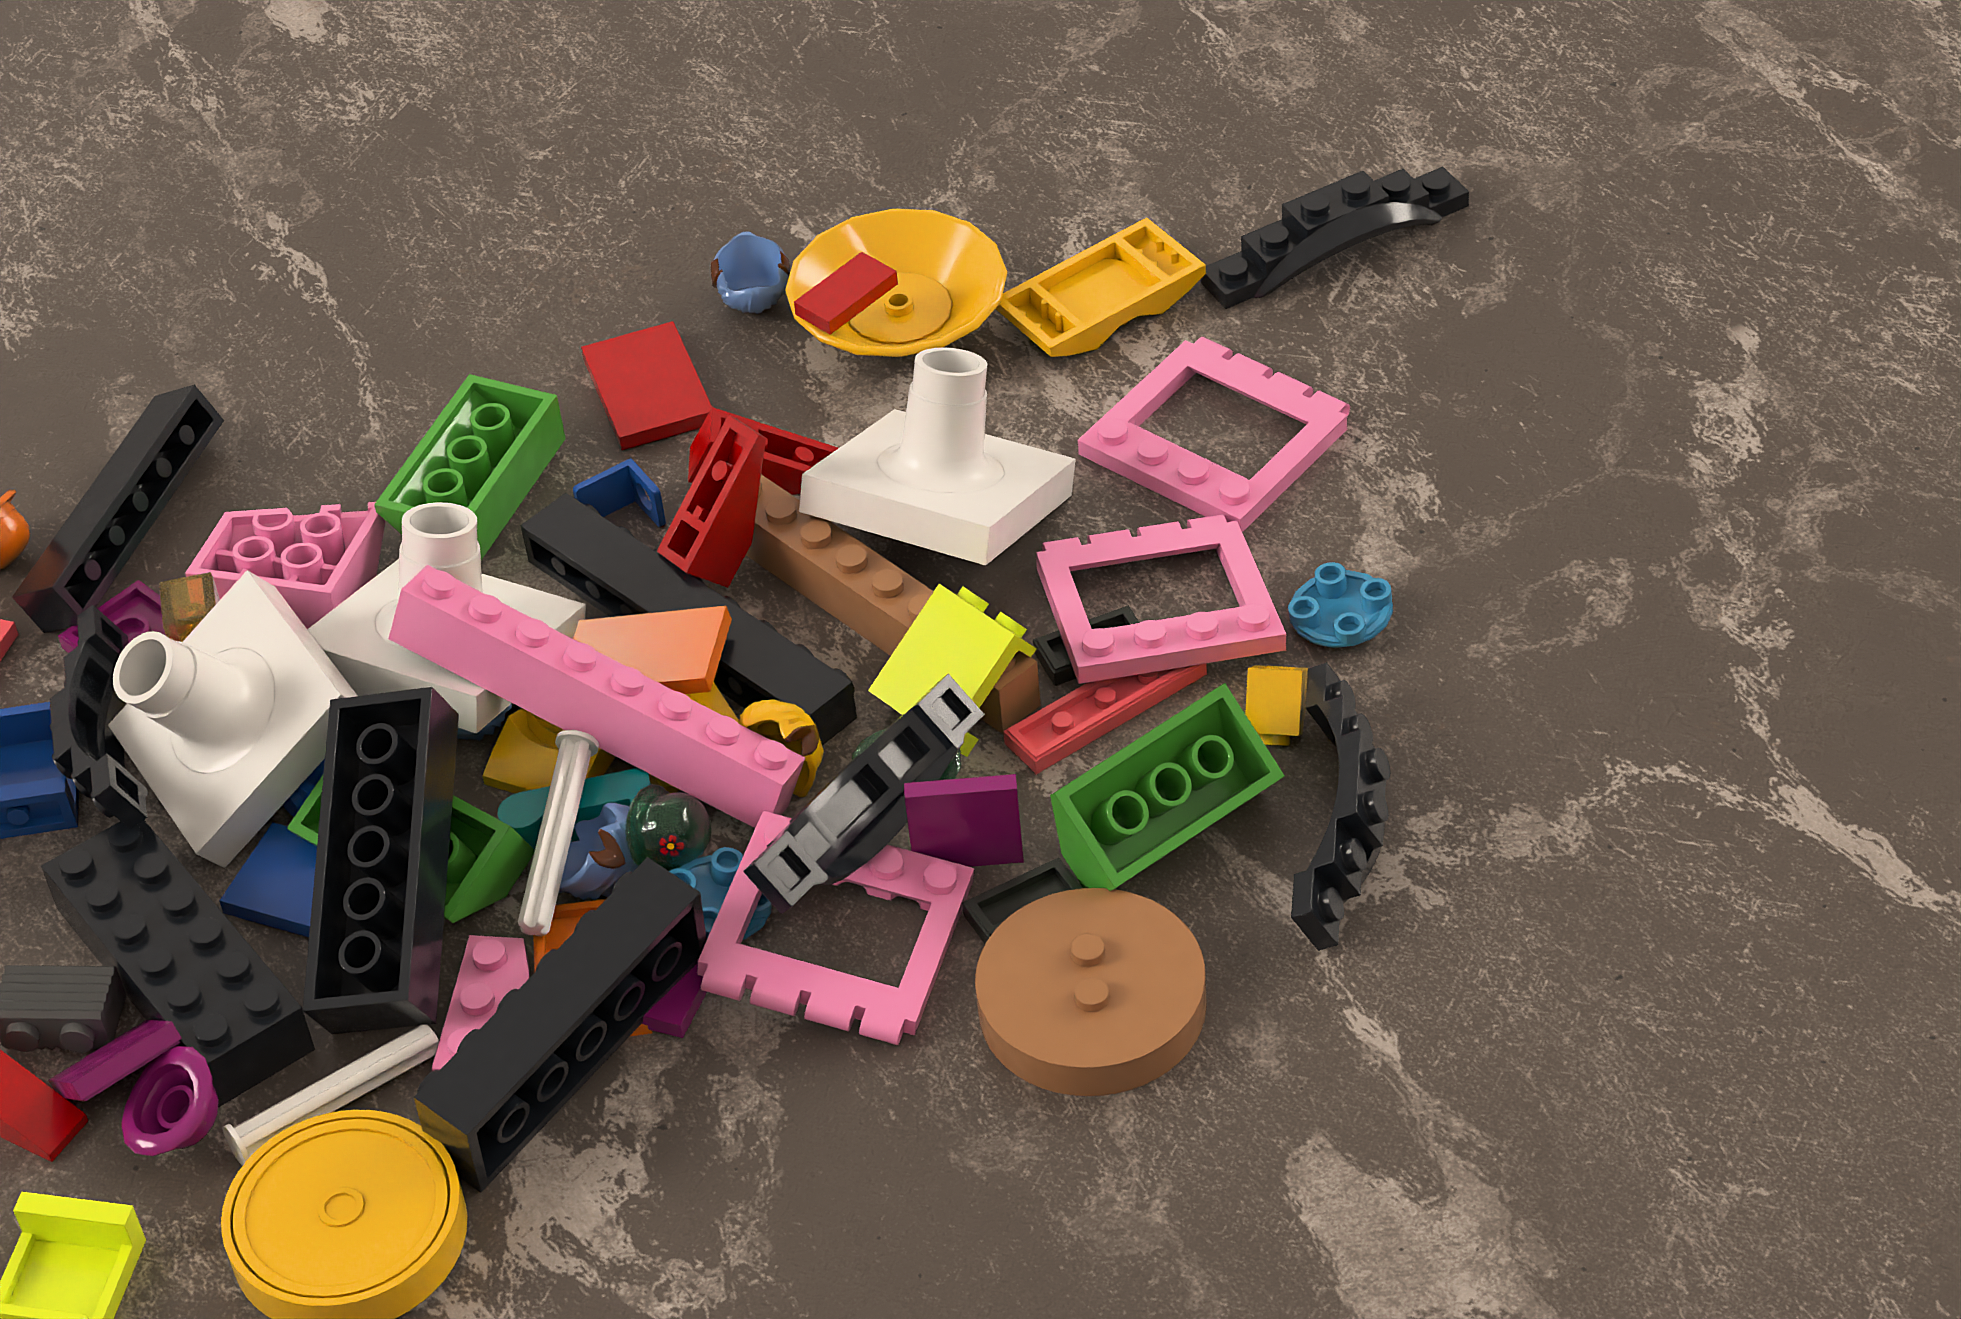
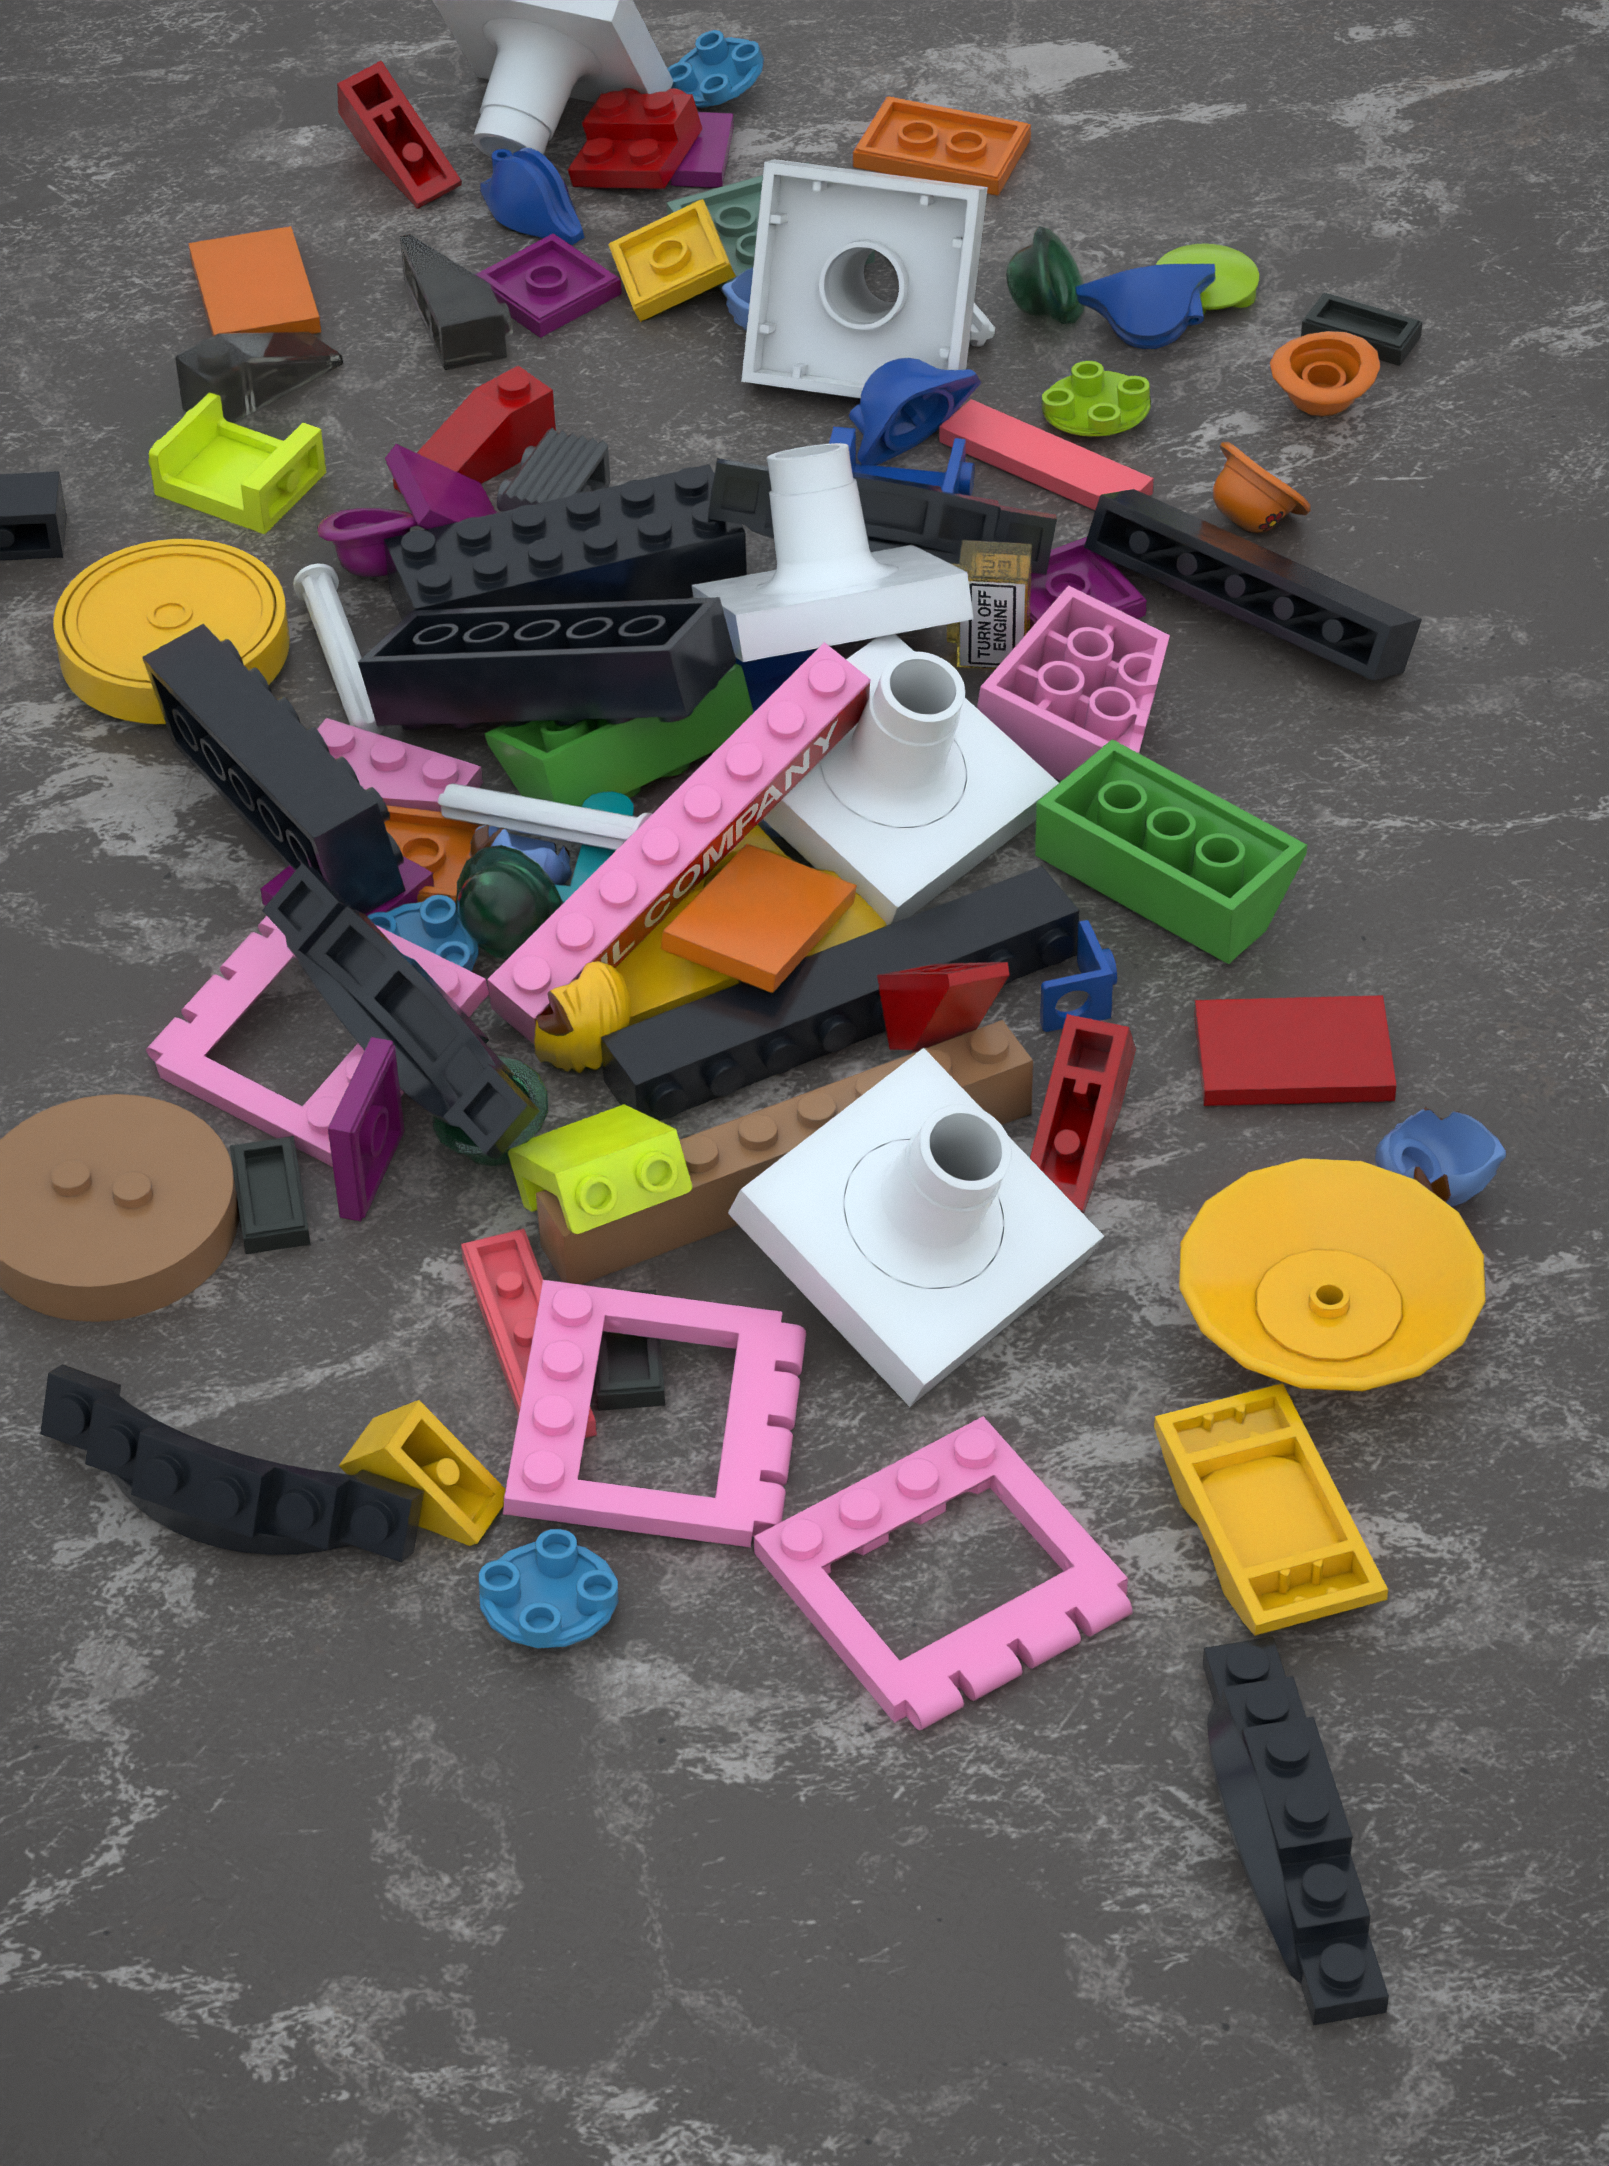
camera: 105 degrees right, 0 degrees up
red tile [794,252,898,335] -> none
bright green slope [1050,683,1285,891] -> none

